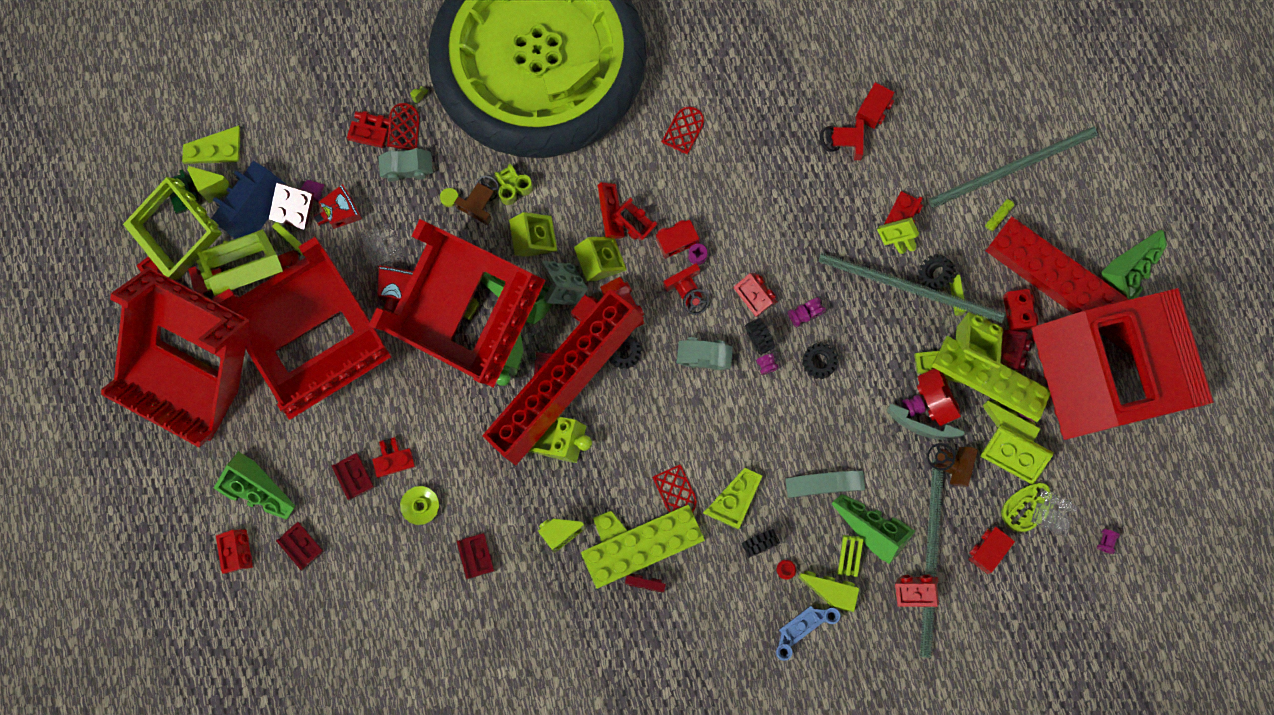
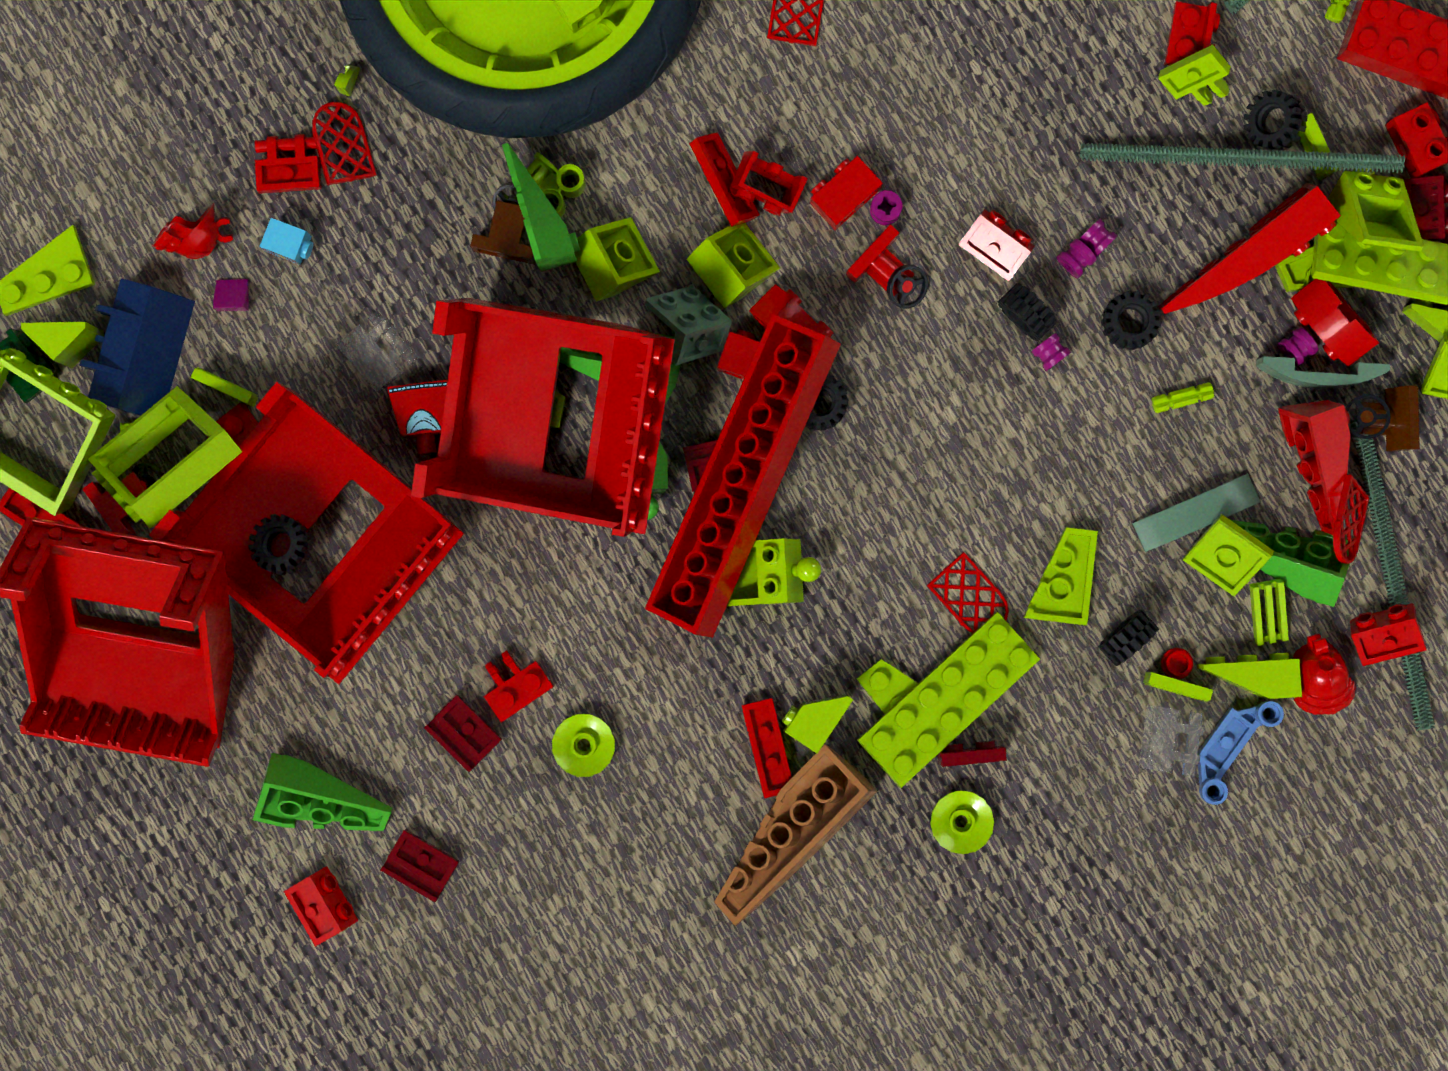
camera: 15 degrees left, 10 degrees up
plate [269,182,314,229] -> none
red torso [313,184,362,229] -> none
sand green brick [378,148,433,182] -> none
lime tile [440,188,459,207] -> none
dark red plate [456,533,495,580] -> none
sand green brick [676,337,733,370] -> none
none -> red helmet [152,203,233,259]
none -> black tyre [248,514,313,575]
none -> medium azure brick [259,218,313,265]
none -> bright green wedge [502,143,581,272]
none -> medium nougat wedge [714,744,878,926]
none -> red plate [741,698,792,799]
none -> lime dish [930,790,994,854]
none -> clear plate [1139,705,1205,777]
none -> lime tile [1143,672,1213,702]
none -> lime axle [1151,382,1214,413]
none -> red wedge [1158,183,1341,314]
none -> lime tile [1183,514,1274,596]
none -> red wedge [1278,400,1350,535]
none -> red helmet [1293,633,1356,715]
none -> red window [1333,475,1369,564]

